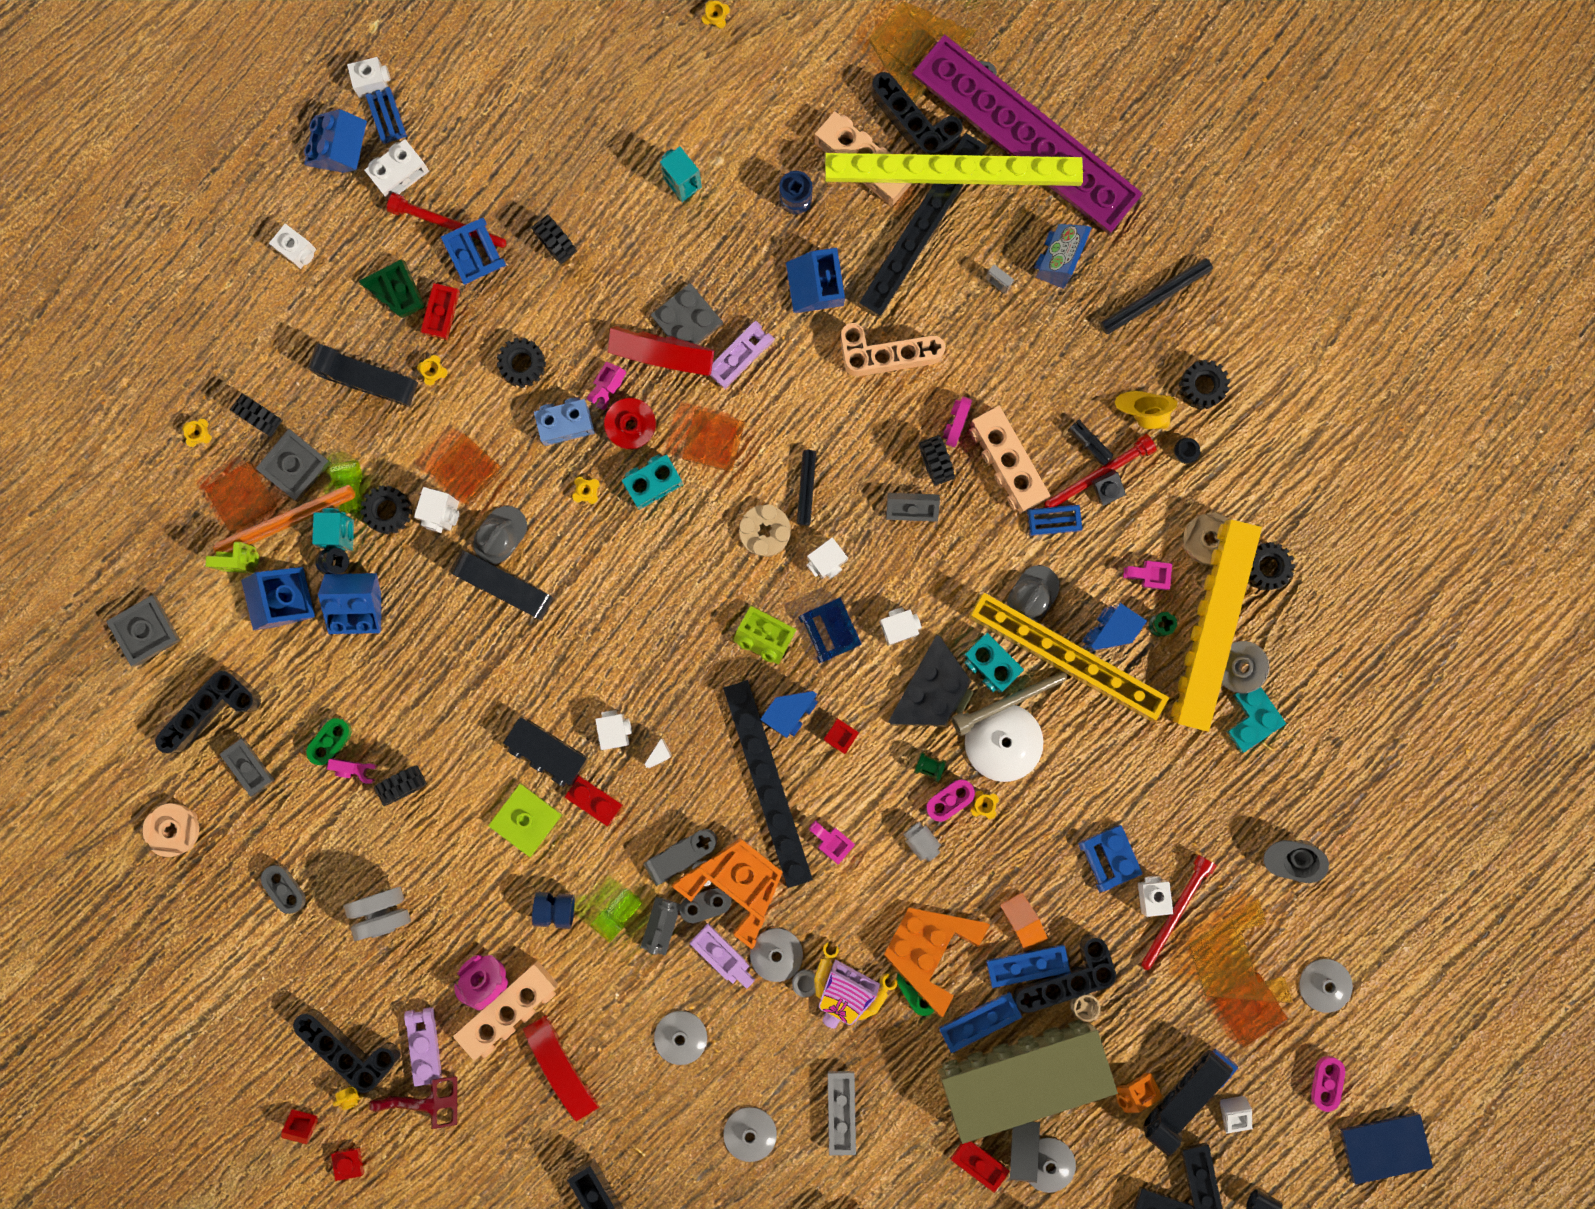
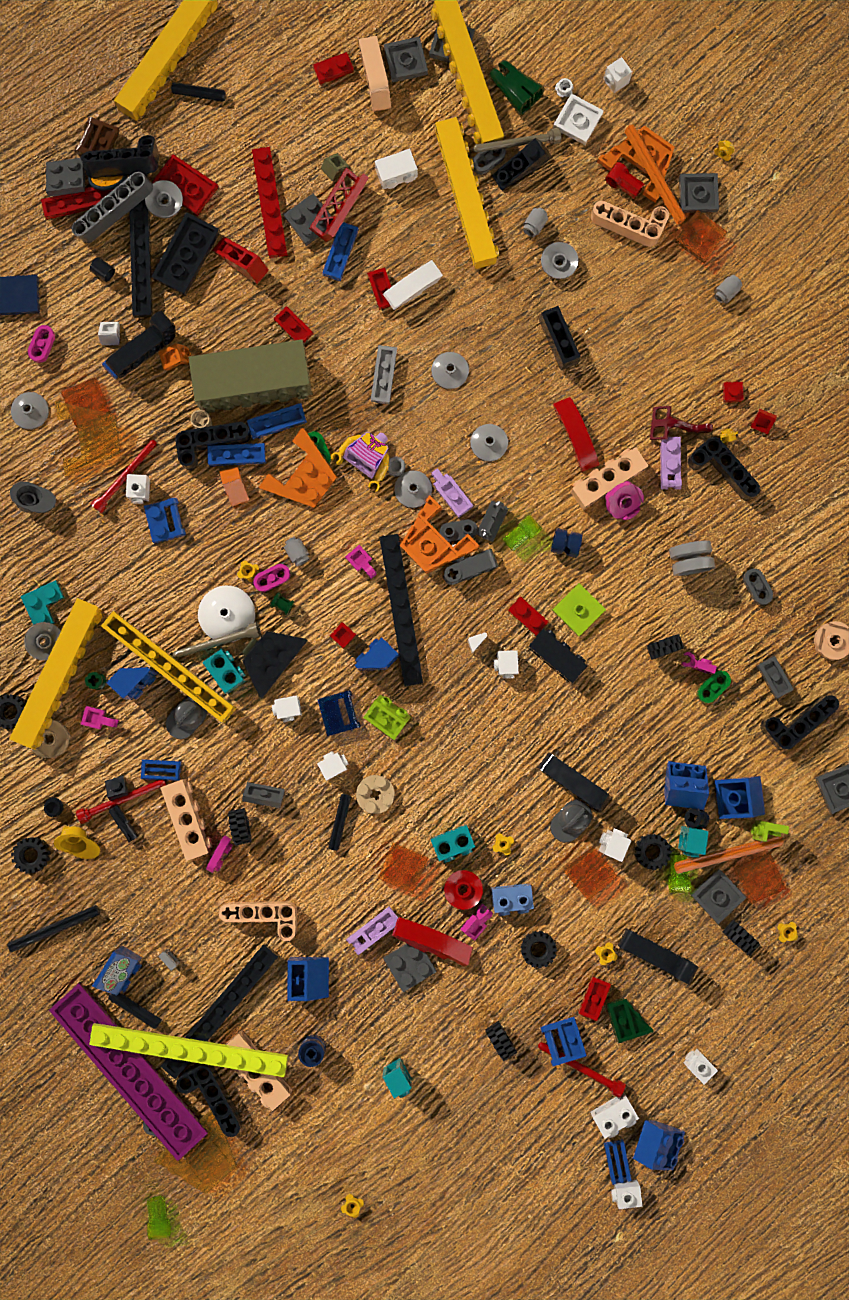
camera: 170 degrees left, 0 degrees up
dark grey slope [1010,1122,1040,1183] -> none
light grey dish [1029,1137,1076,1193] -> none
none -> black axle [108,993,161,1029]

